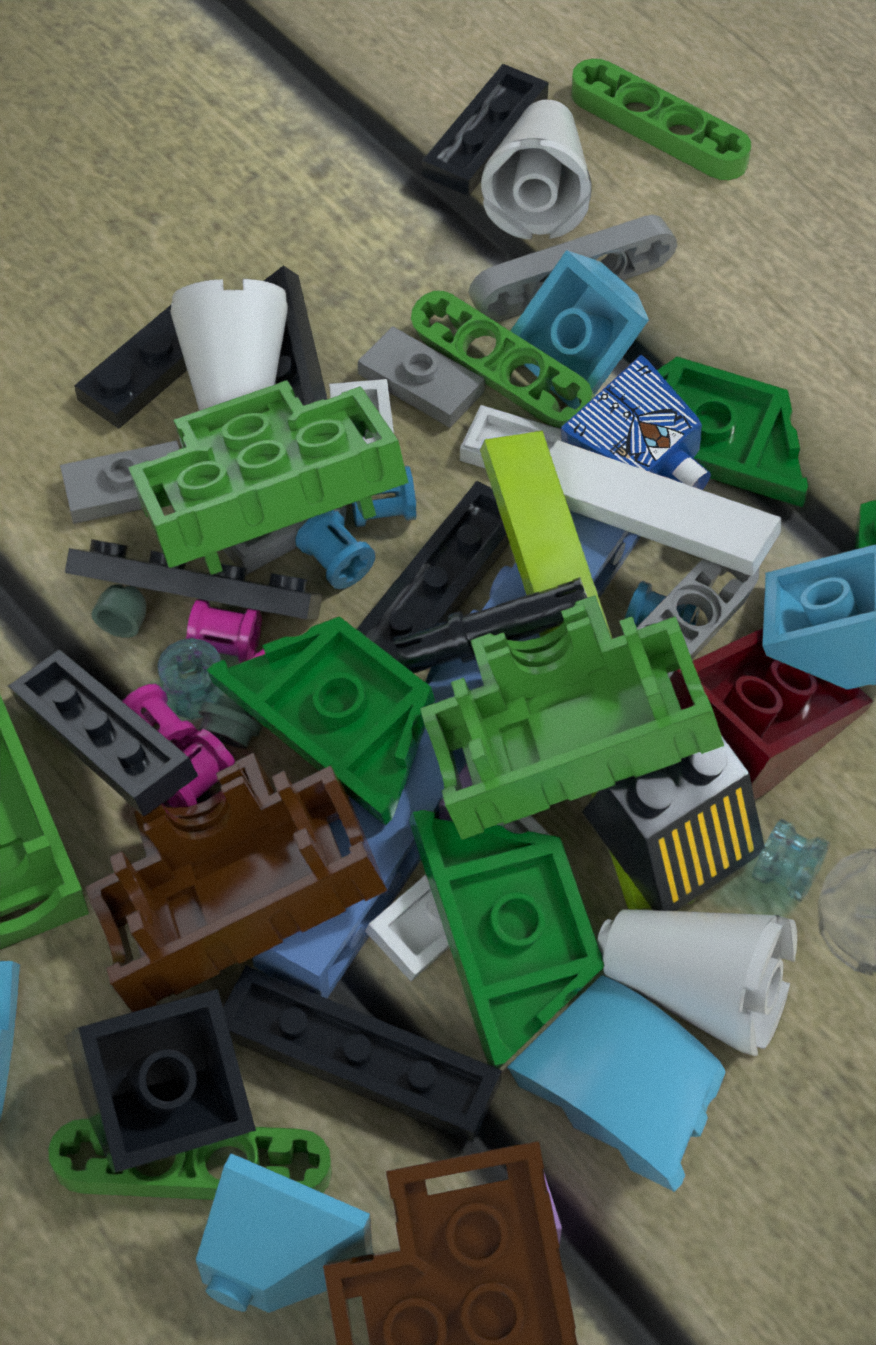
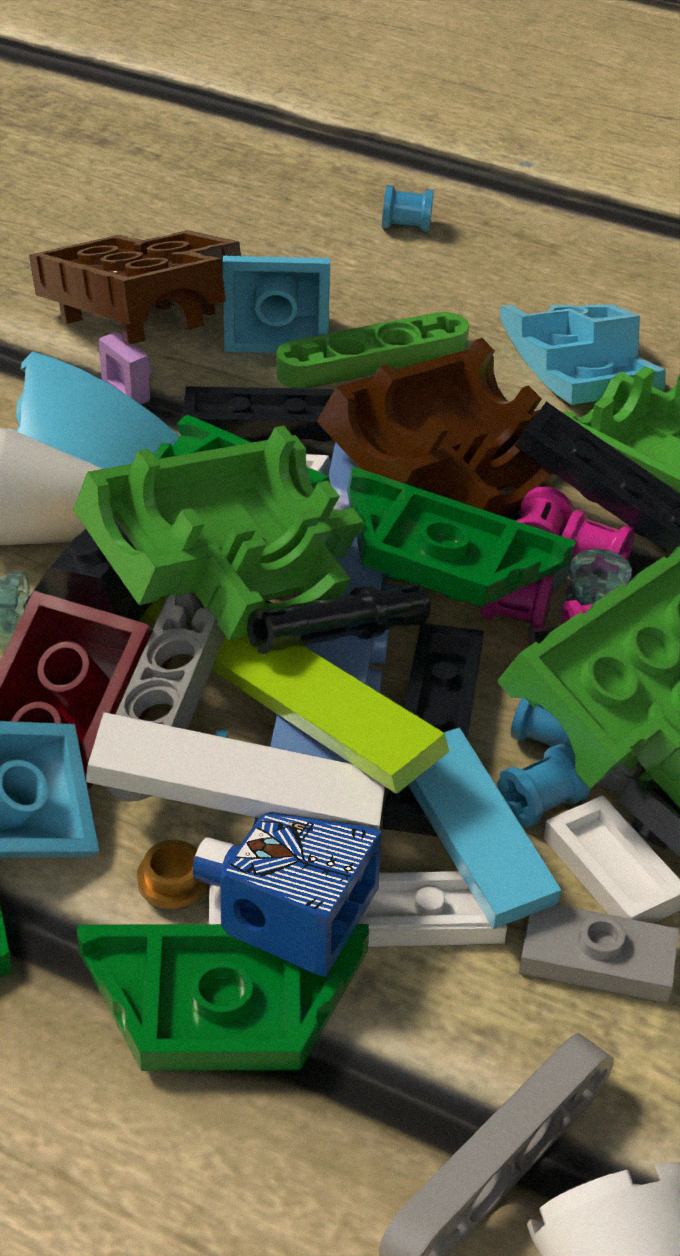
camera: 155 degrees right, 15 degrees down
black slope [65,989,256,1173] -> none
bright green beam [411,291,595,429] -> none
medium azure slope [510,250,649,410] -> none
none -> medium azure tile [408,727,561,929]

